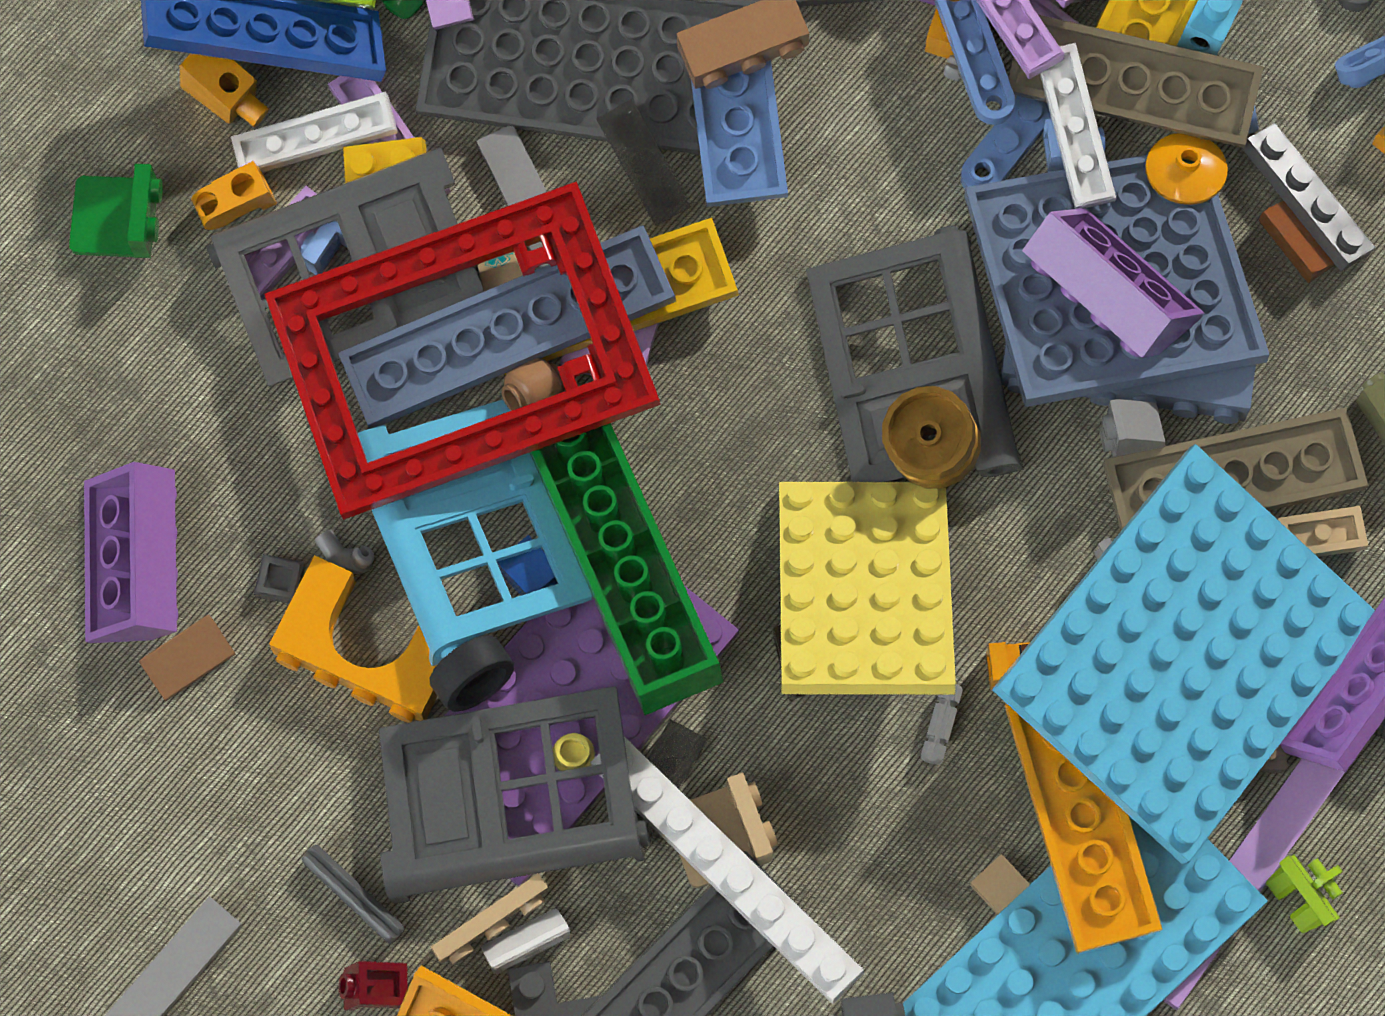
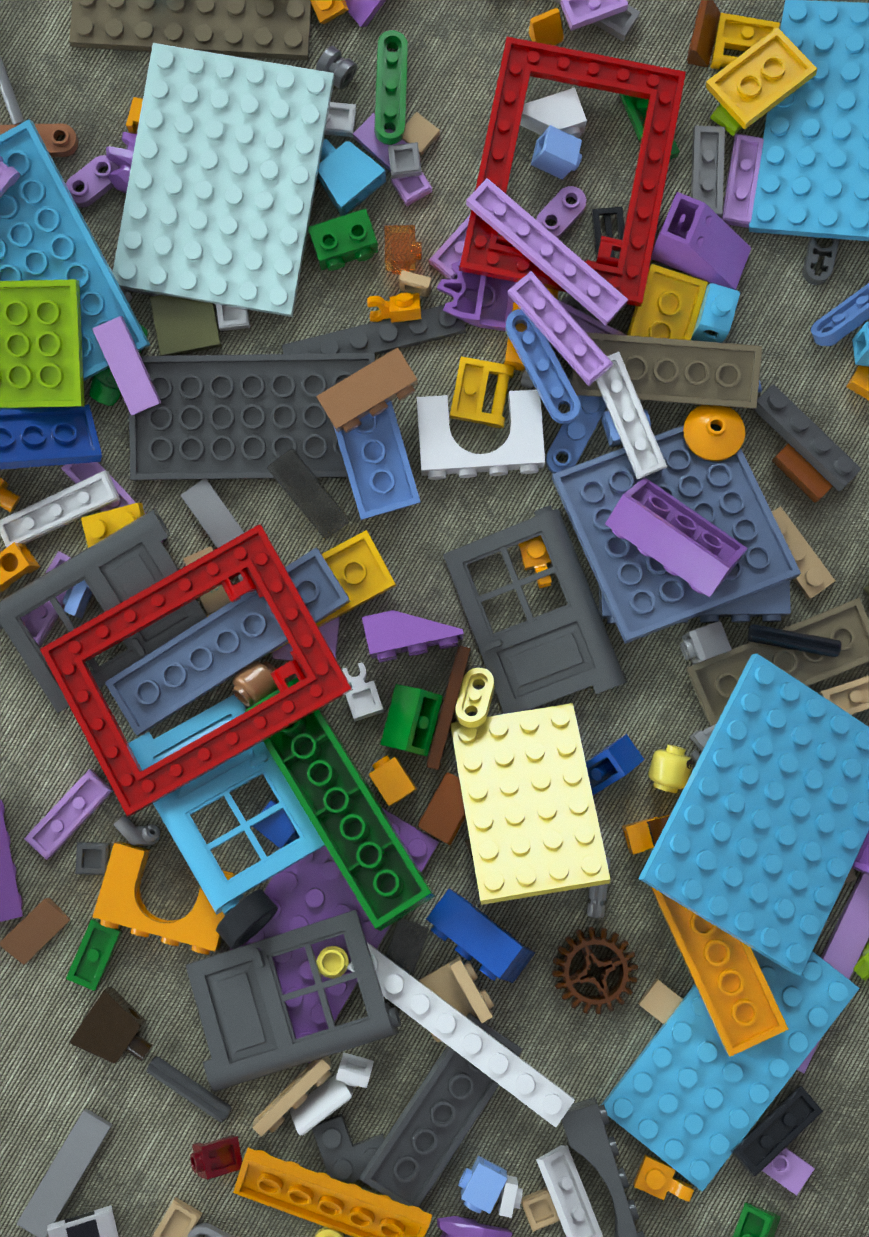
camera: 10 degrees left, 10 degrees up
pearl gold wheel [882,386,981,489] -> none
none -> lavender tile [24,769,113,860]
none -> green plate [66,918,123,991]
none -> dark brown torso [69,986,153,1064]
none -> white plate [336,1052,374,1088]
none -> white plate [342,662,384,722]
none -> medium lavender slope [362,610,464,663]
none -> light orange brick [368,755,417,806]
none -> green brick [380,684,443,757]
none -> white arch [417,389,545,480]
none -> dark orange slope [418,772,466,845]
none -> blue wedge [426,889,535,983]
none -> reddish brown tile [427,645,471,770]
none -> yellow plate [450,356,515,428]
none -> light yellow plate [455,668,495,728]
none -> light orange plate [518,535,552,589]
none -> reddish brown gear [552,926,638,1015]
none -> blue slope [585,734,645,795]
none -> light yellow head [648,745,693,793]
none -> black axle [747,624,841,657]
none -> tan plate [772,506,835,600]

